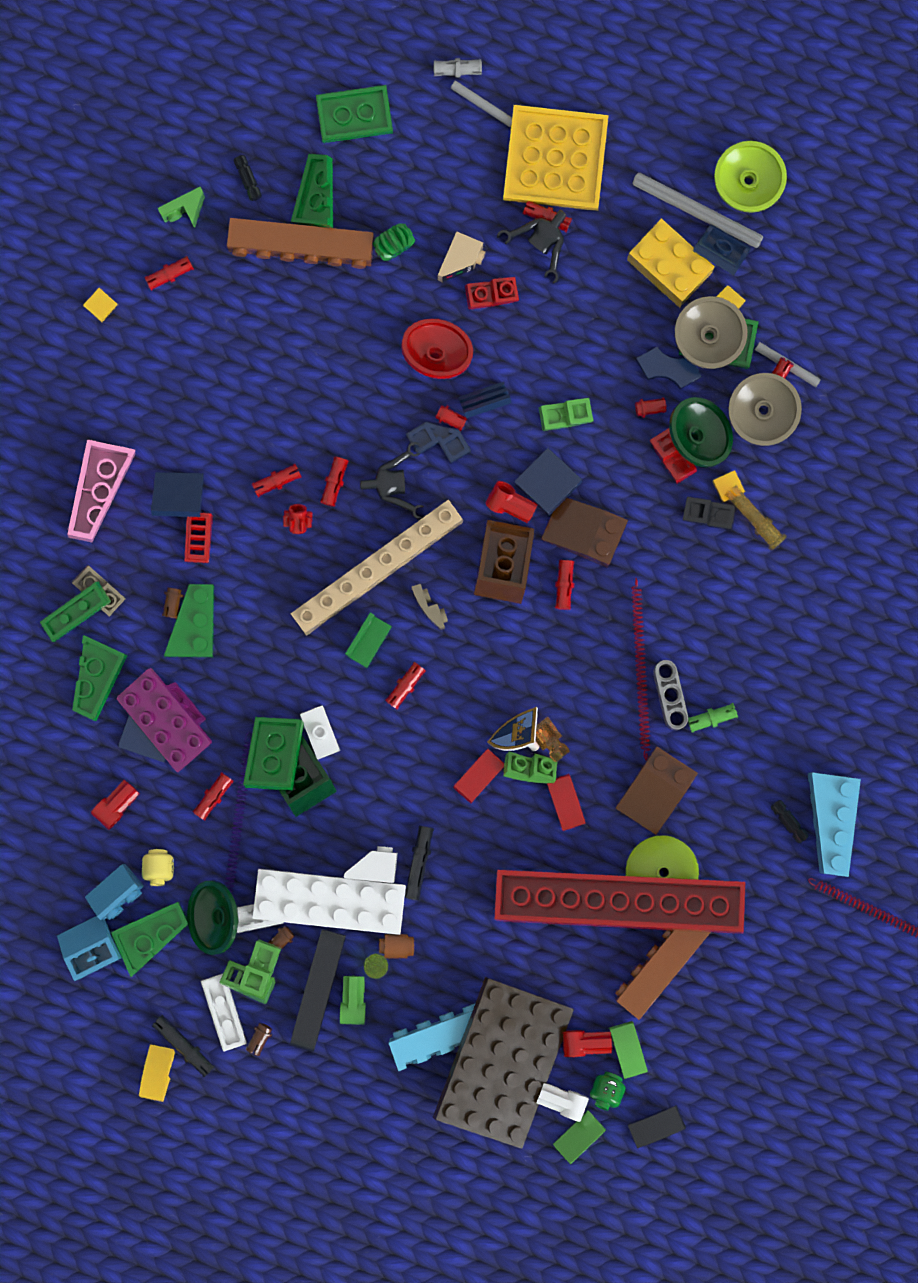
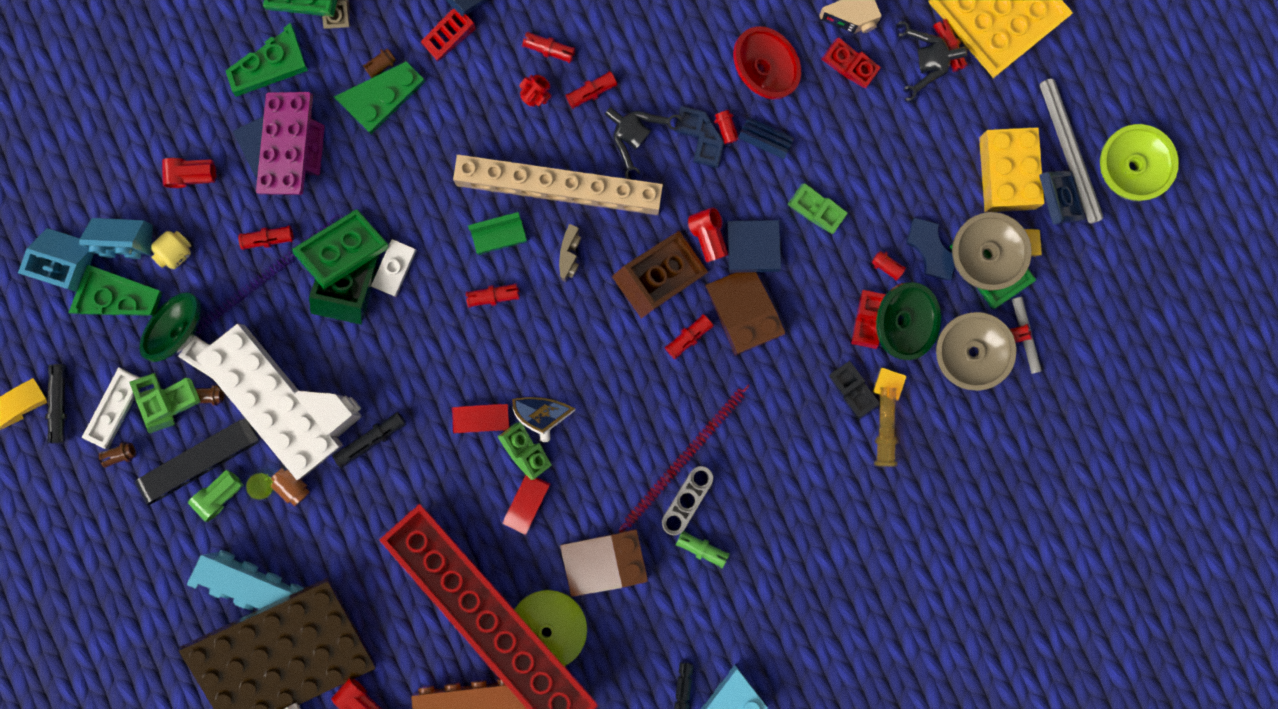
camera: 40 degrees right, 0 degrees up
clear orange plate [535,717,570,762] -> none

